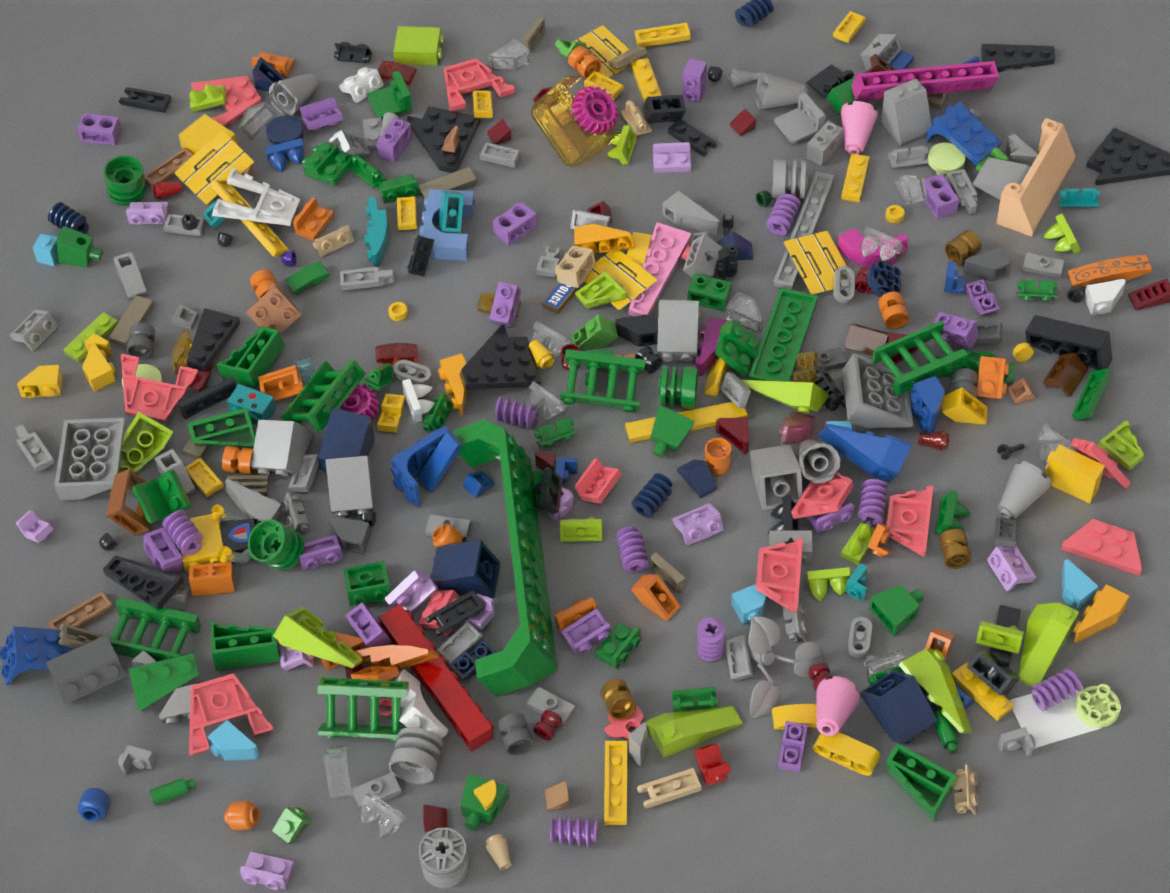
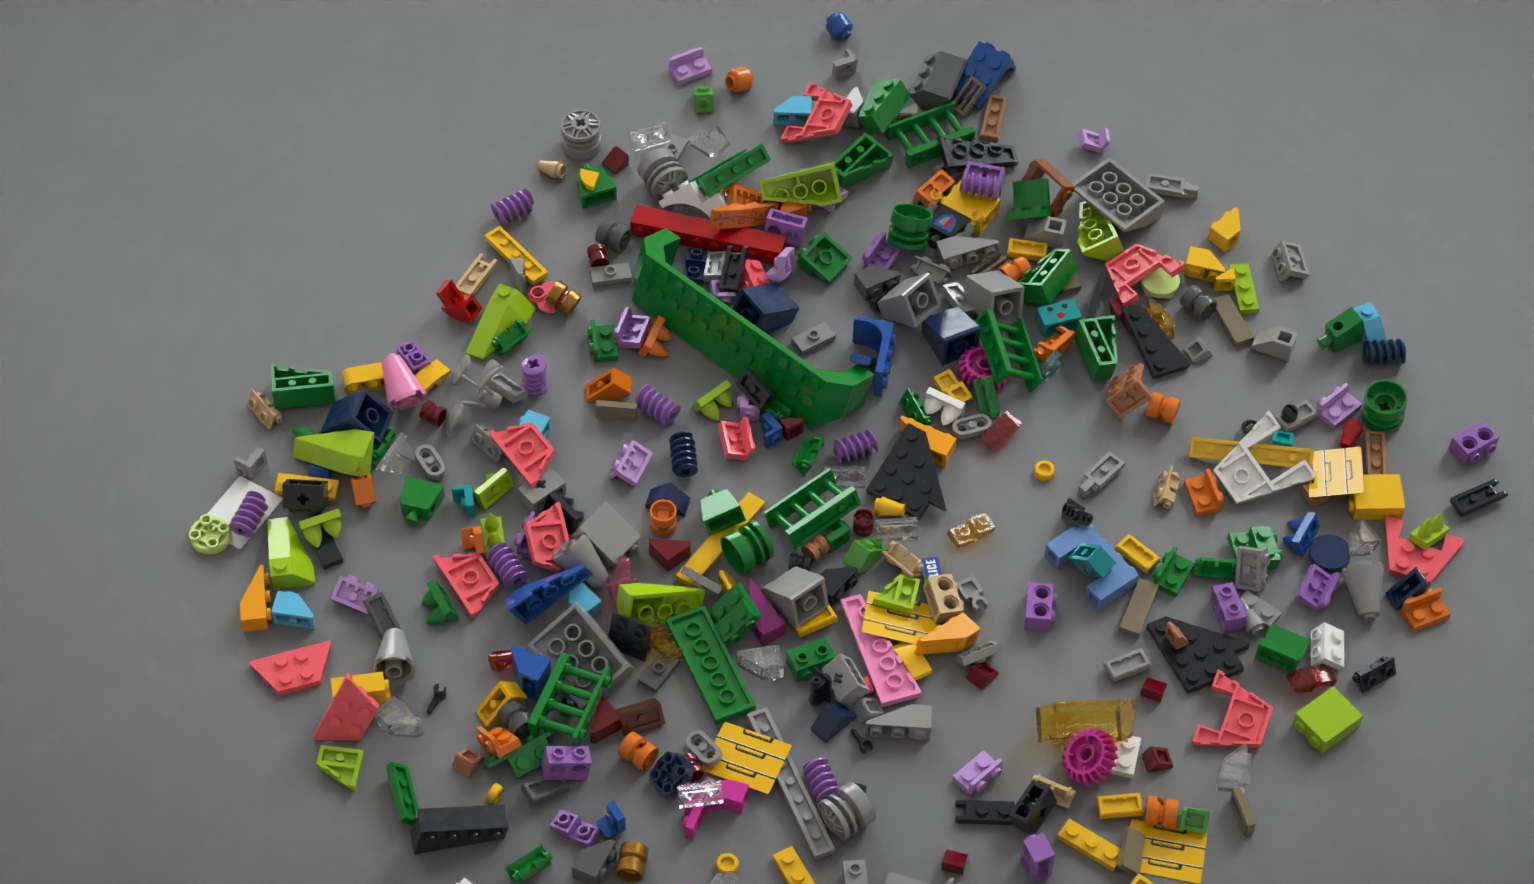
camera: 135 degrees right, 0 degrees up
green cylinder [149,778,195,805] -> none
dark purple hinge [281,251,297,266] -> none
green slope [285,261,330,295] -> none
teal slope [364,197,389,267] -> none
orange head [432,524,463,548] -> none
yellow plate [472,91,493,118] -> none
medium lavender brick [489,282,522,328] -> none
medium nougat slope [545,782,570,811] -> none
lime tile [607,125,637,165] -> none
pearl gold wheel [939,529,972,569] -> none
reddish brown panel [1043,353,1088,397] -> none
none -> tan hinge [881,541,924,577]

